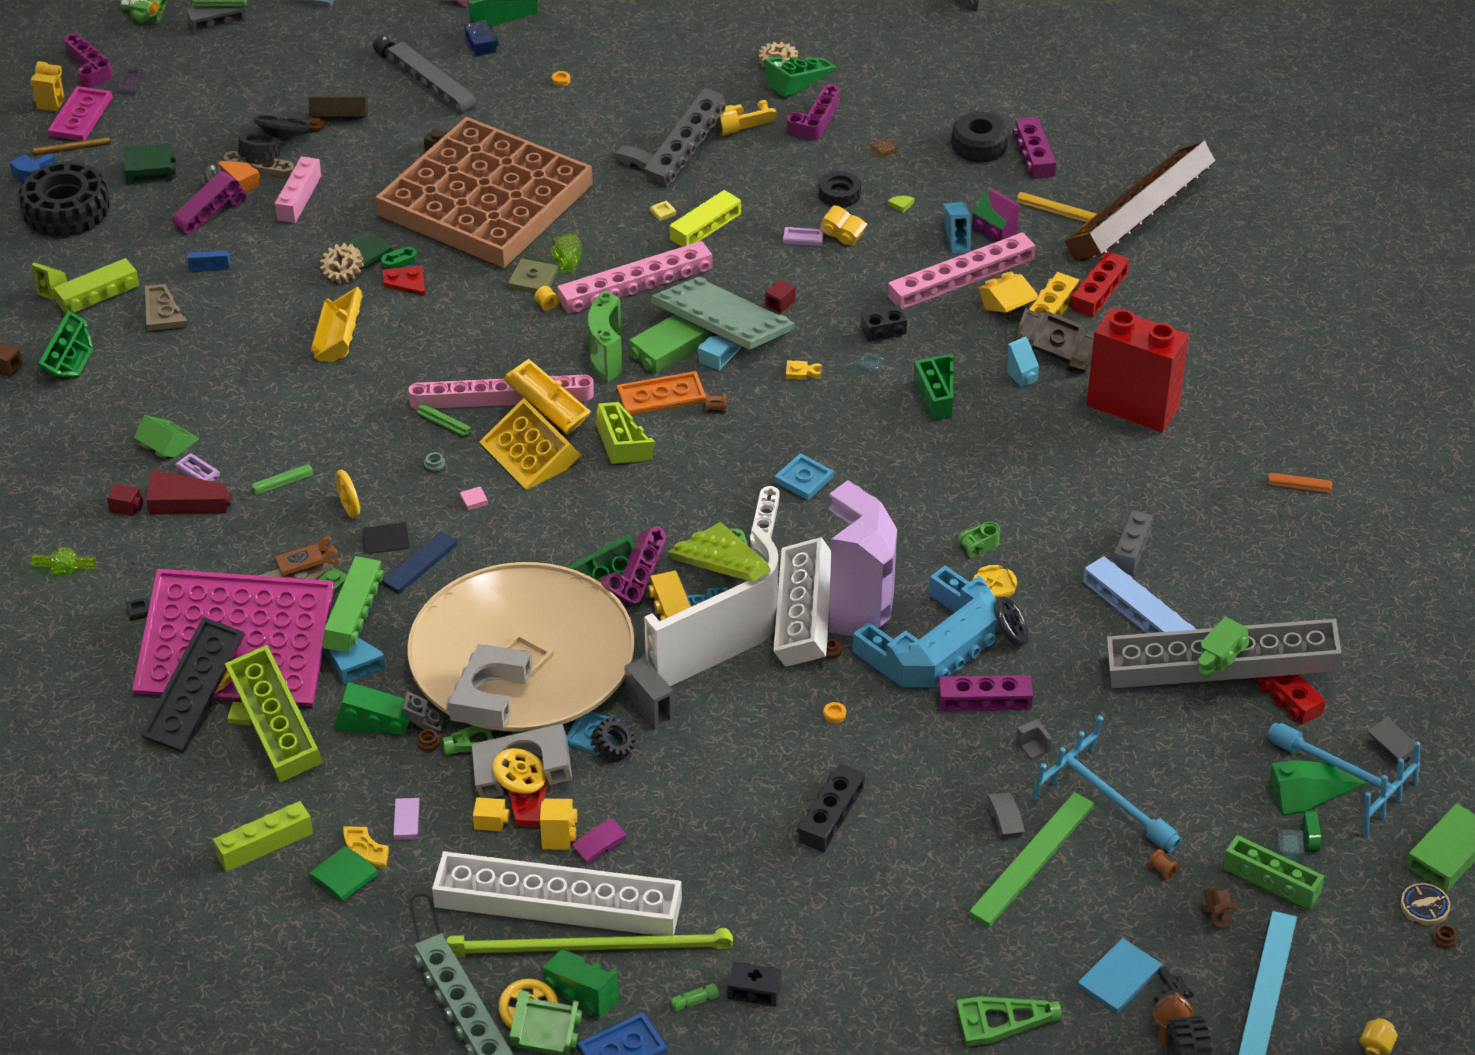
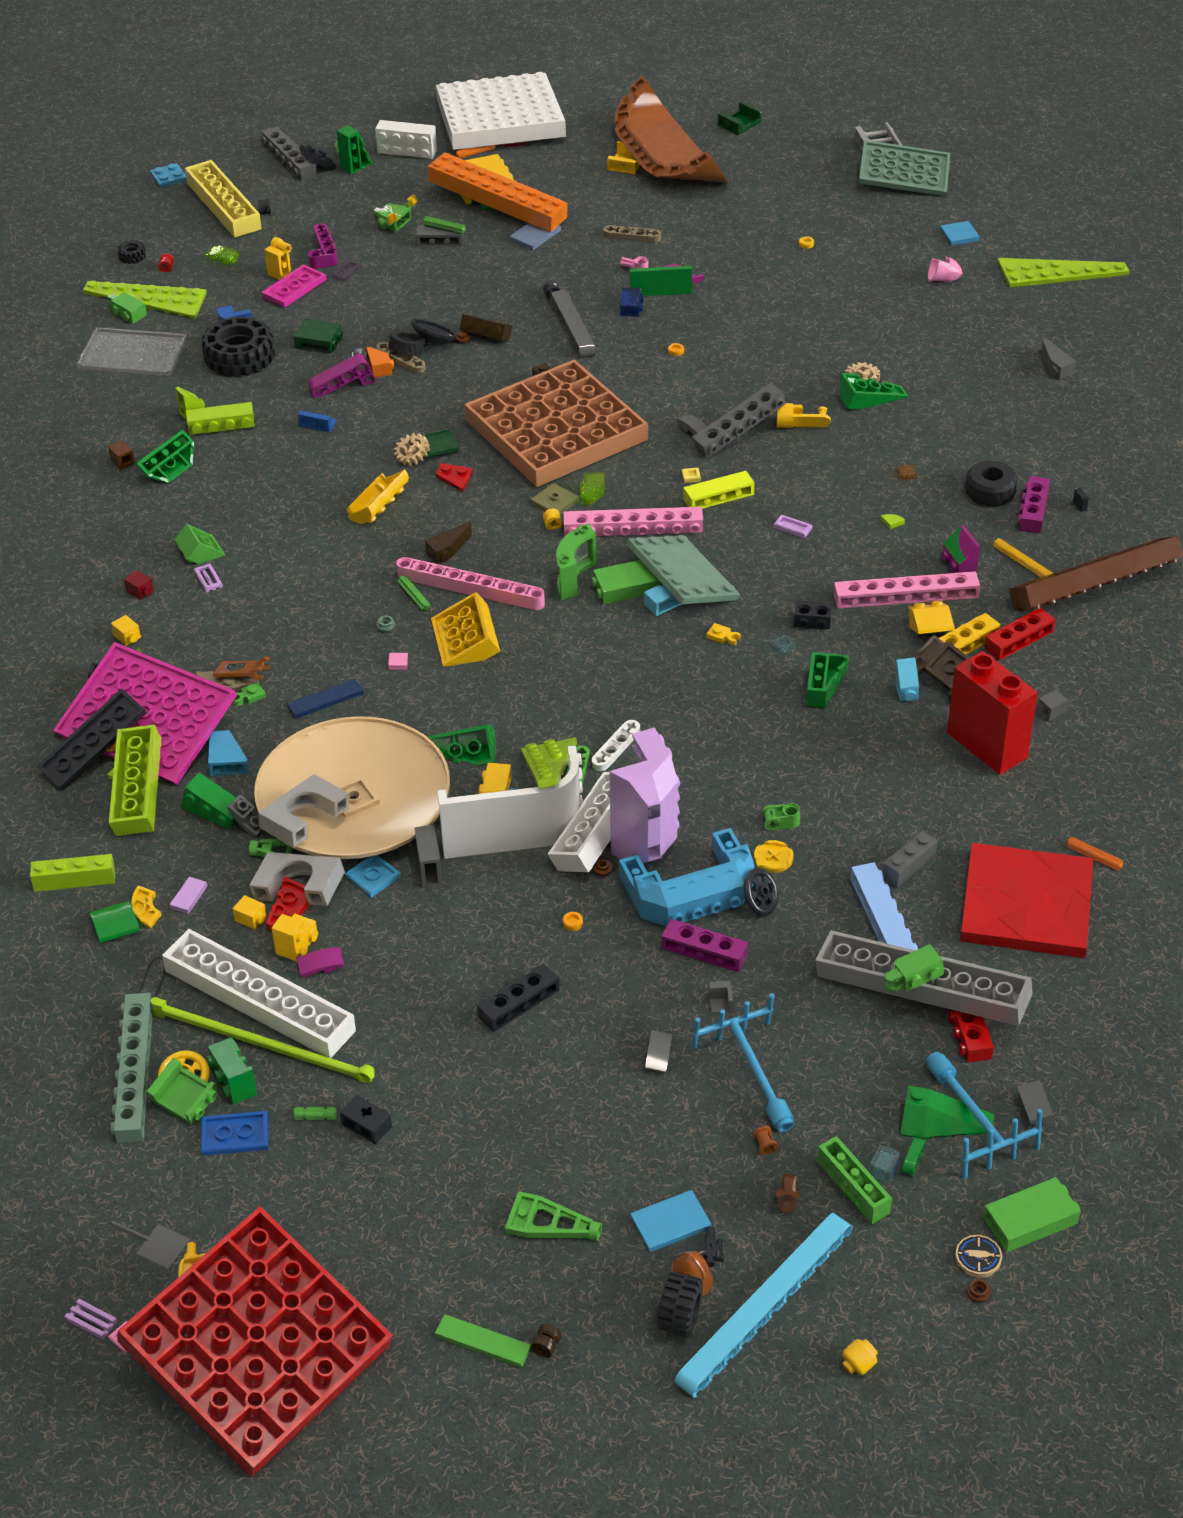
camera: 25 degrees right, 0 degrees up
clear neon green axle [31,547,96,575] -> none
pearl gold bar [33,137,110,156] -> none
dark tan wing [145,284,188,331] -> none
dark red slope [146,470,232,514] -> none
bright green axle [252,464,313,495] -> none
bright pink brick [275,157,321,223] -> none
bright green brick [322,556,384,653] -> none
yellow plate [335,470,360,519] -> none
black panel [363,522,410,553] -> none
green beam [381,247,417,270] -> none
reddish brown plate [417,729,440,751] -> none
yellow plate [492,748,546,794] -> none
yellow container [504,359,591,435] -> none
black tyre [590,717,636,763] -> none
lime wedge [595,402,655,464] -> none
magenta beam [598,526,666,606] -> none
orange tile [617,371,706,415] -> none
dark orange bush [705,394,727,412] -> none
dark red brick [765,279,796,313] -> none
dark azure plate [774,453,834,500] -> none
magenta beam [787,84,840,140] -> none
black tyre [819,171,861,208] -> none
yellow brick [820,205,867,246] -> none
dark azure slope [943,202,971,253] -> none
bright green tile [969,792,1094,927] -> none
none -> yellow brick [111,615,141,646]
none -> dark brown slope [425,521,472,564]
none -> red tile [960,843,1093,958]
none -> black tile [1073,488,1089,512]

